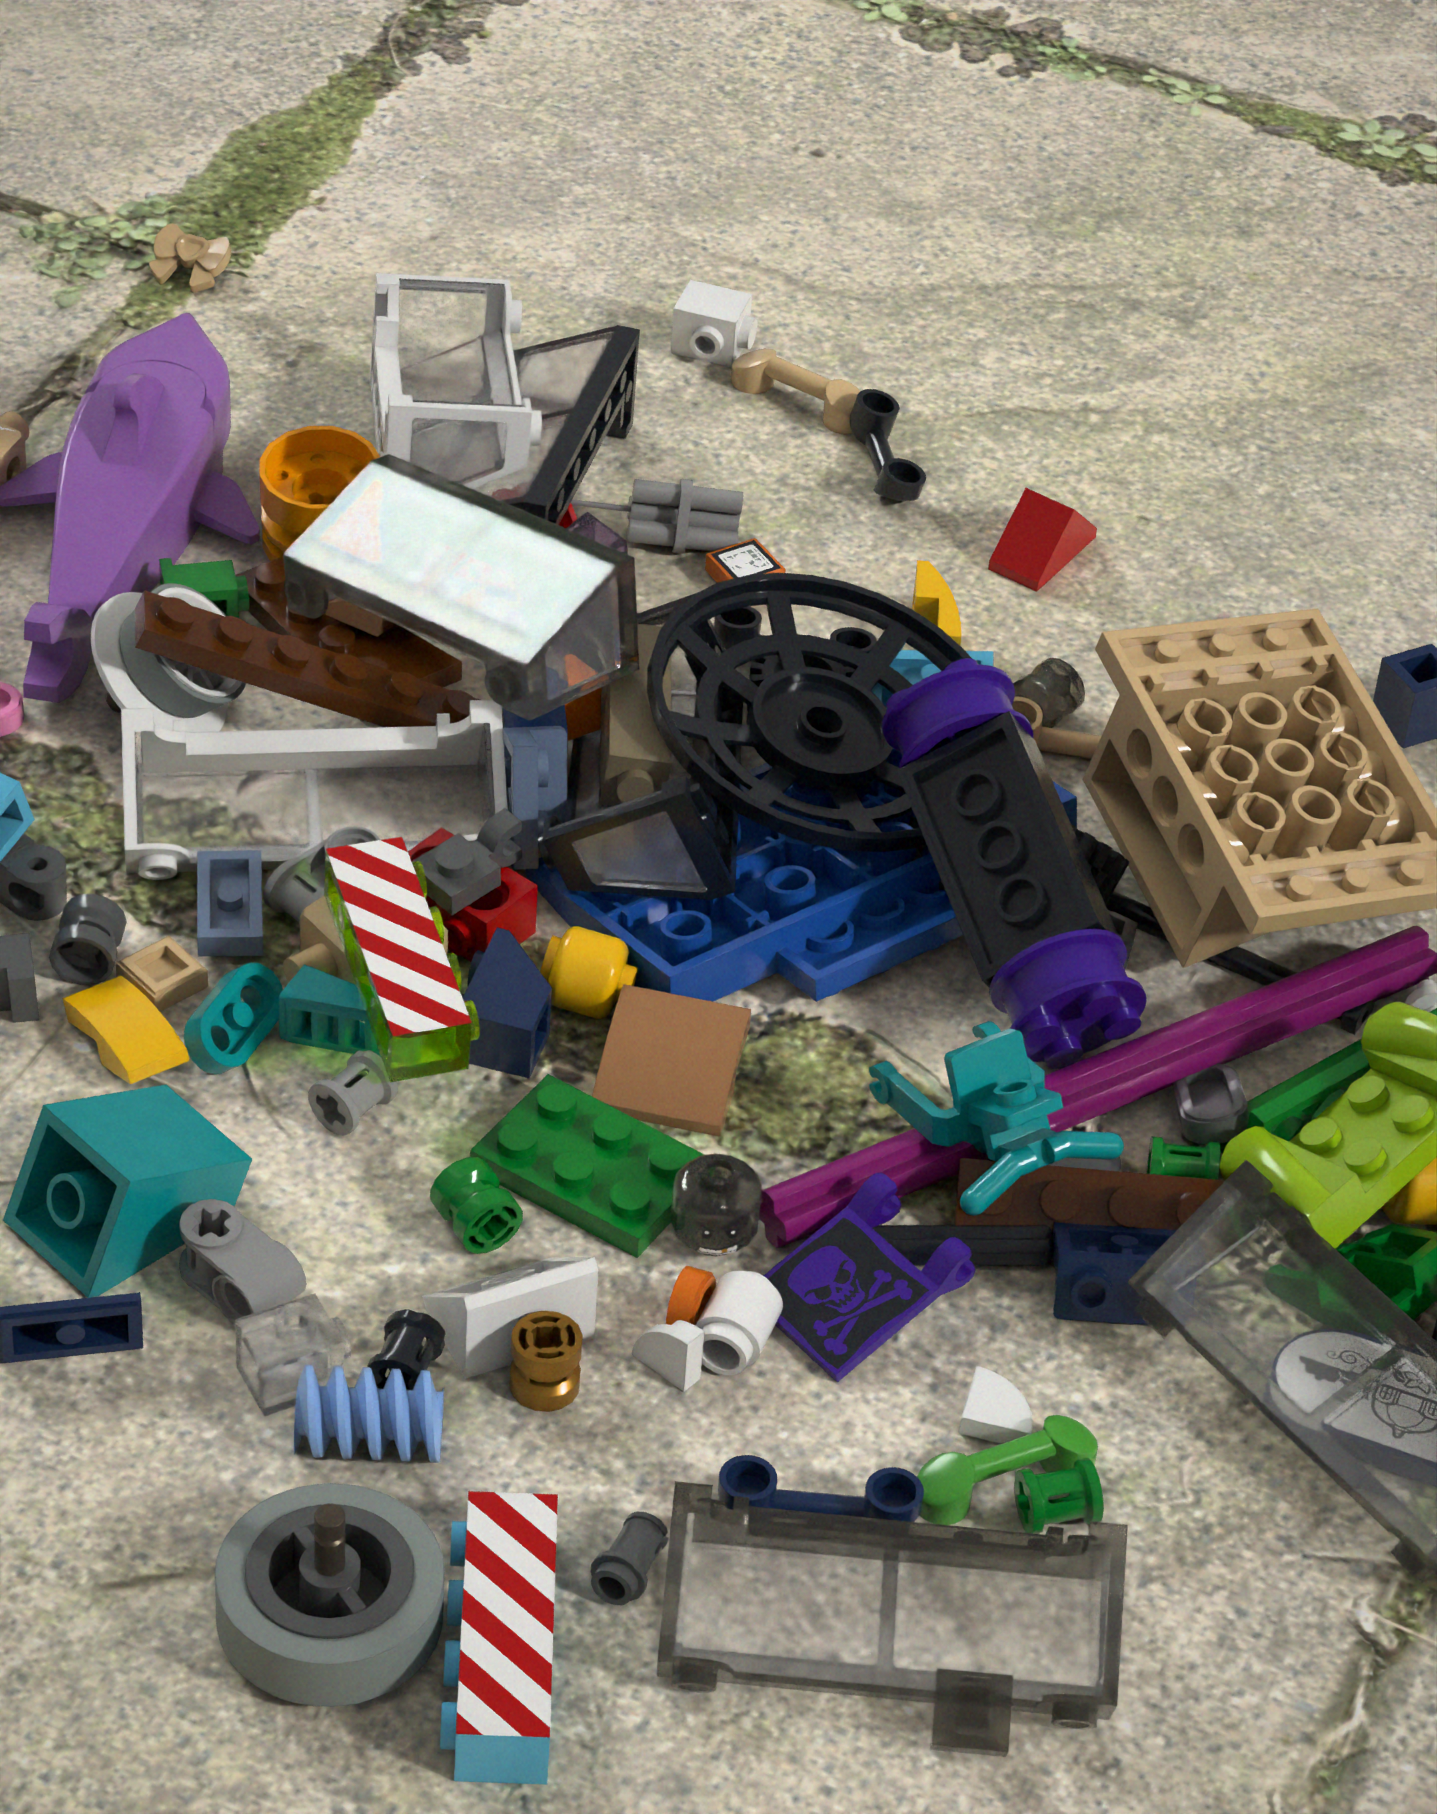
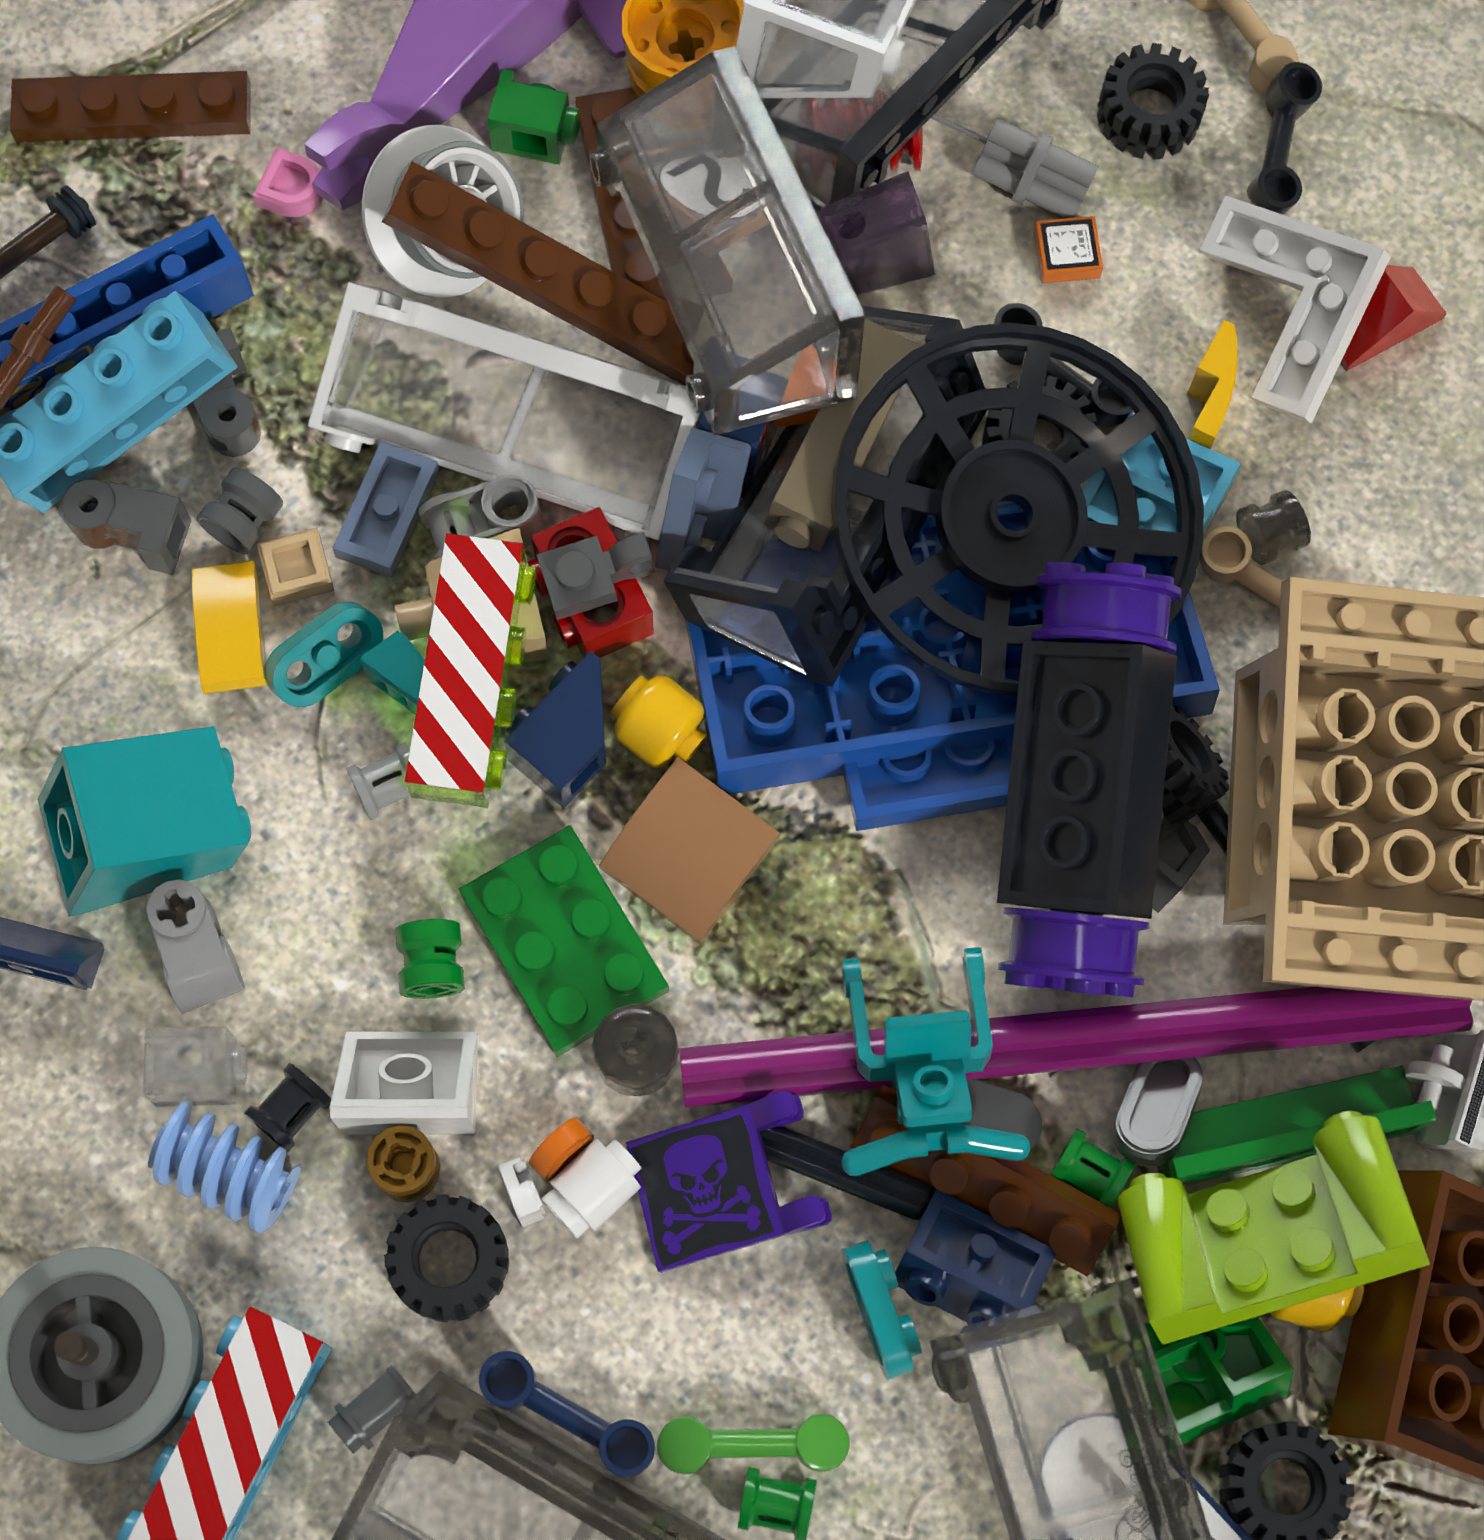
camera: 25 degrees right, 30 degrees up
white tile [959,1366,1033,1444] -> none
none -> black tyre [384,1194,509,1322]
none -> teal plate [841,1240,922,1380]
none -> black tyre [1097,43,1209,160]
none -> white plate [1200,195,1391,424]

